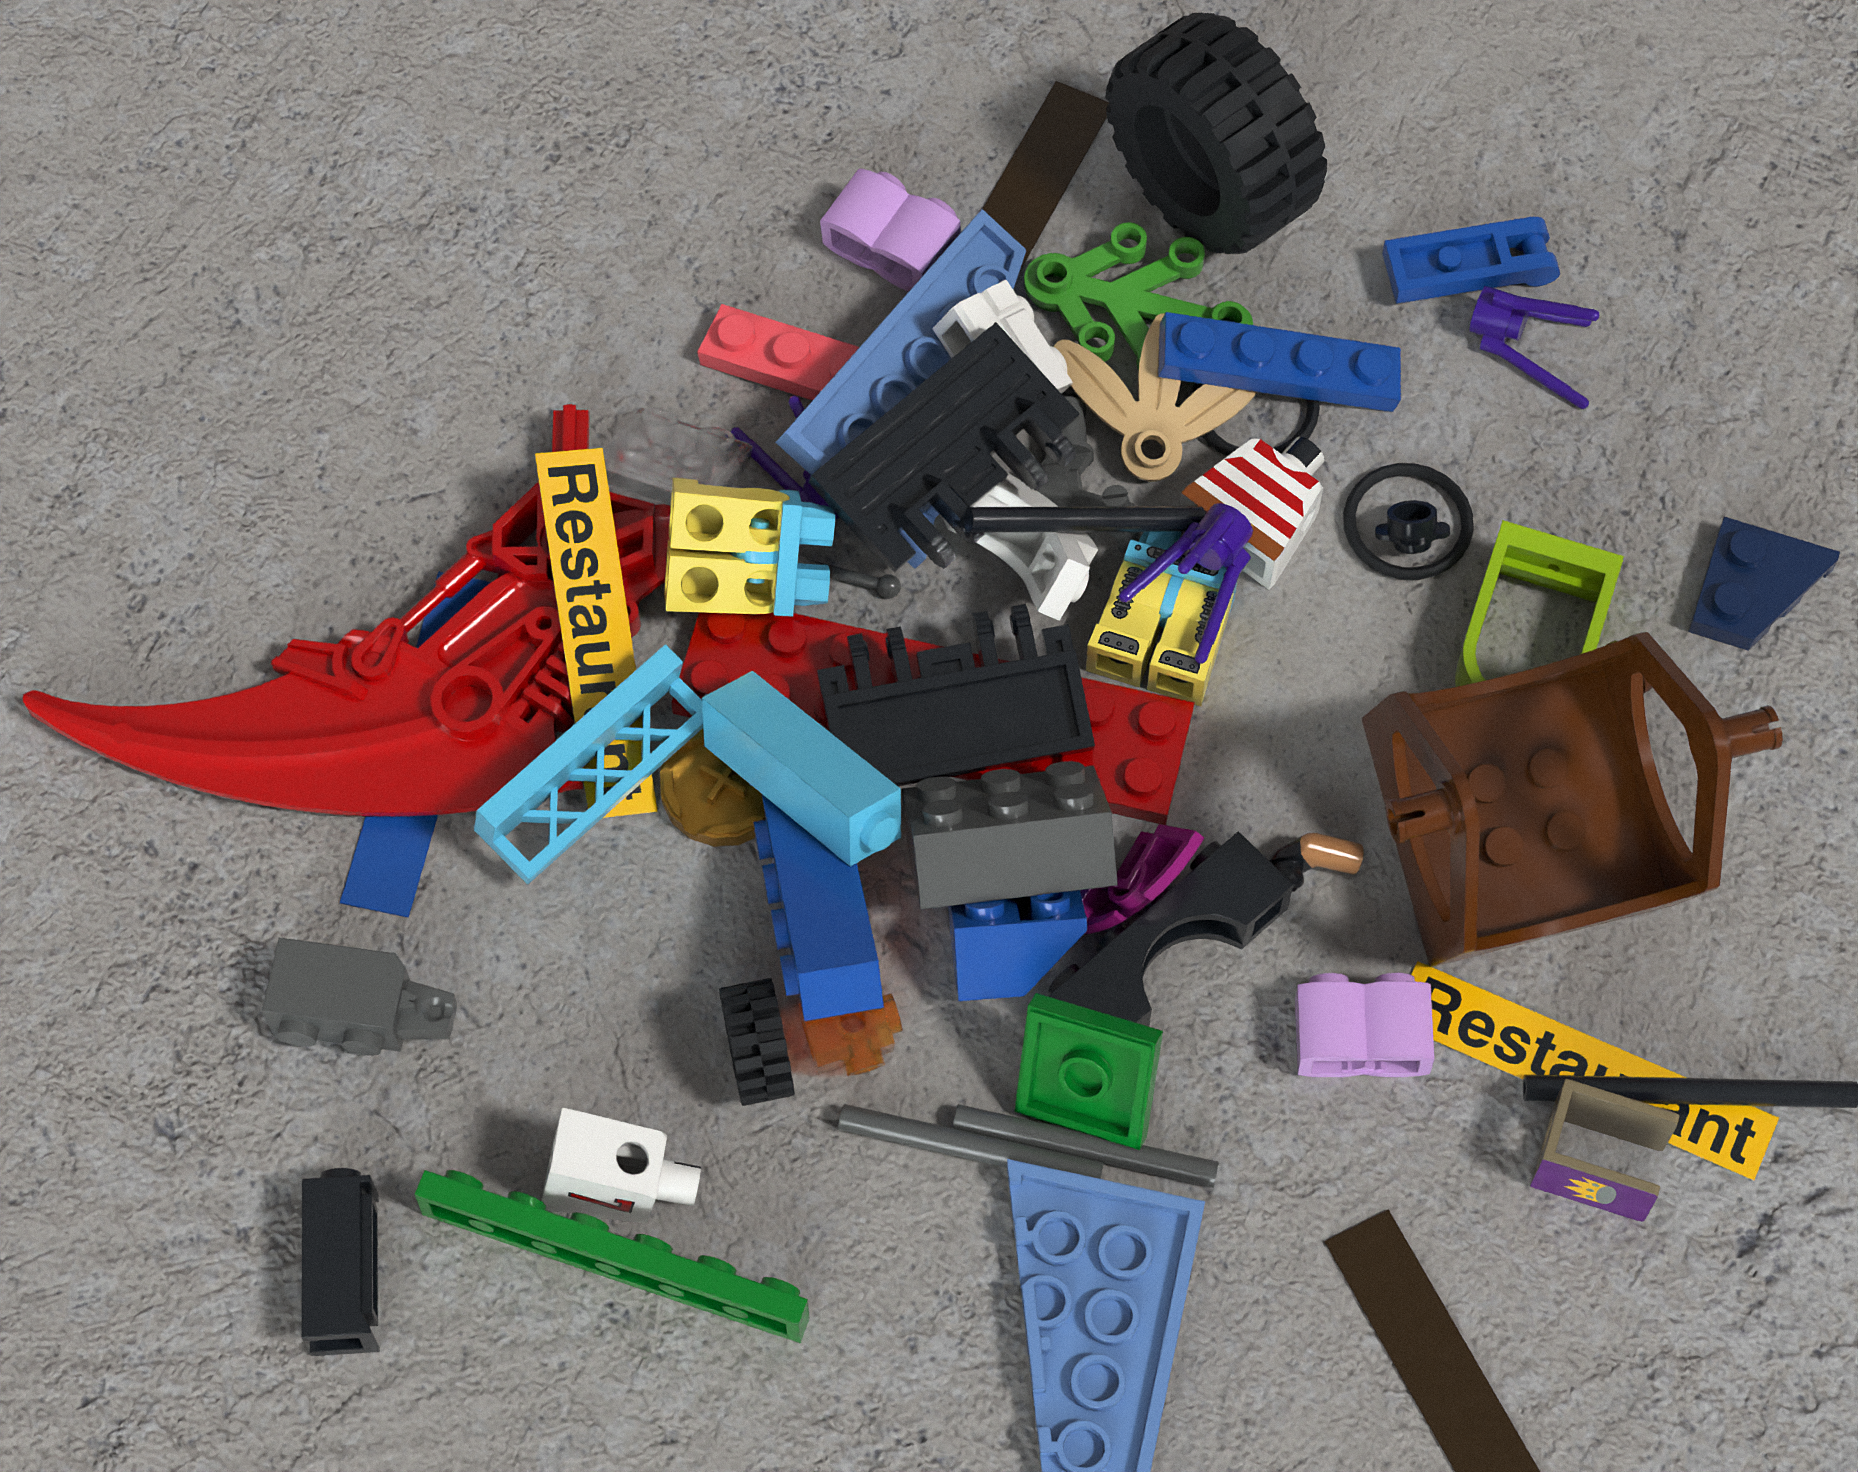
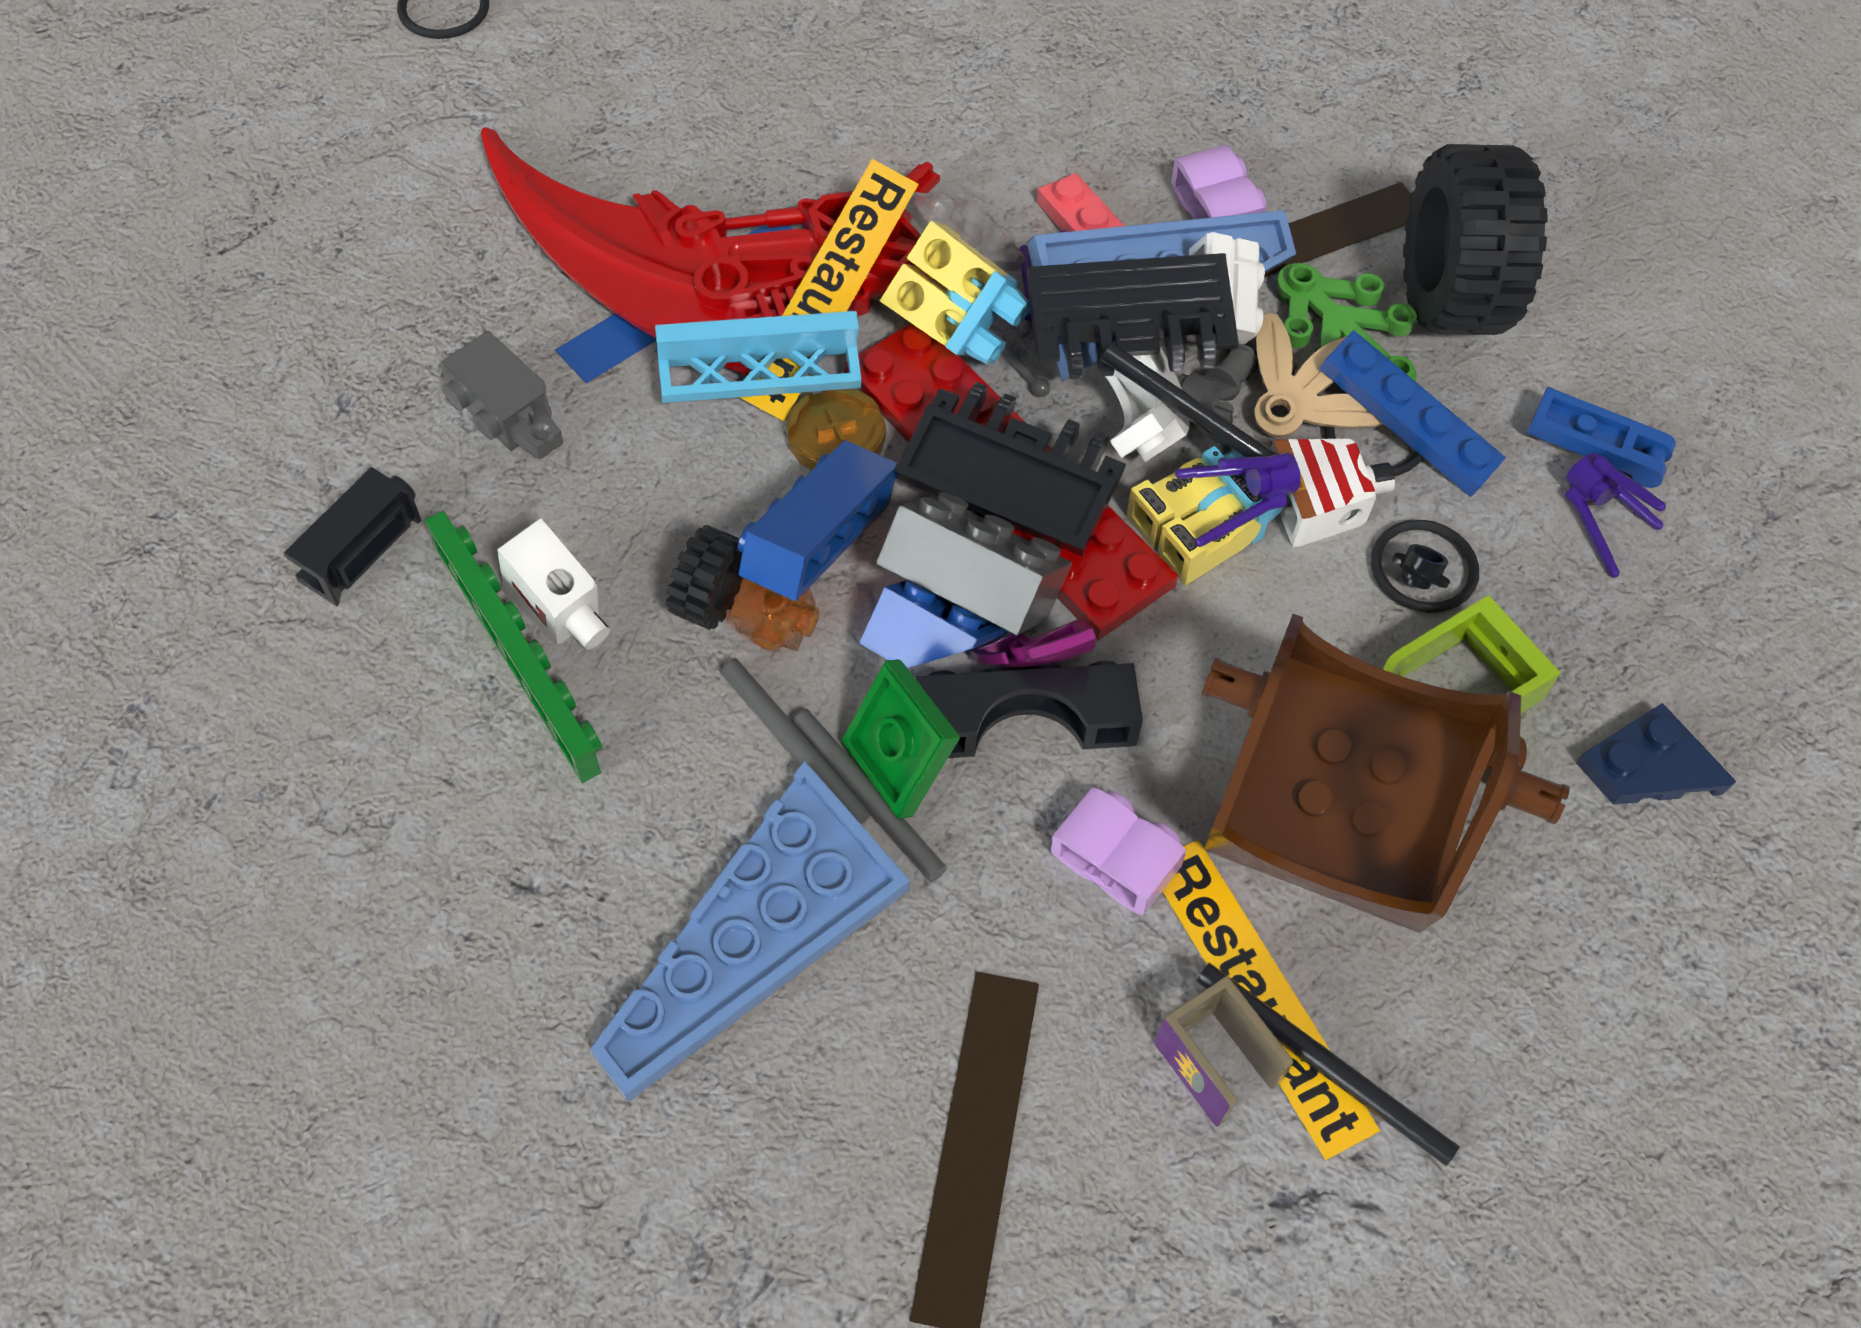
camera: 35 degrees right, 5 degrees down
medium azure brick [702,671,901,867] -> none
medium nougat arm [1268,832,1364,892] -> none

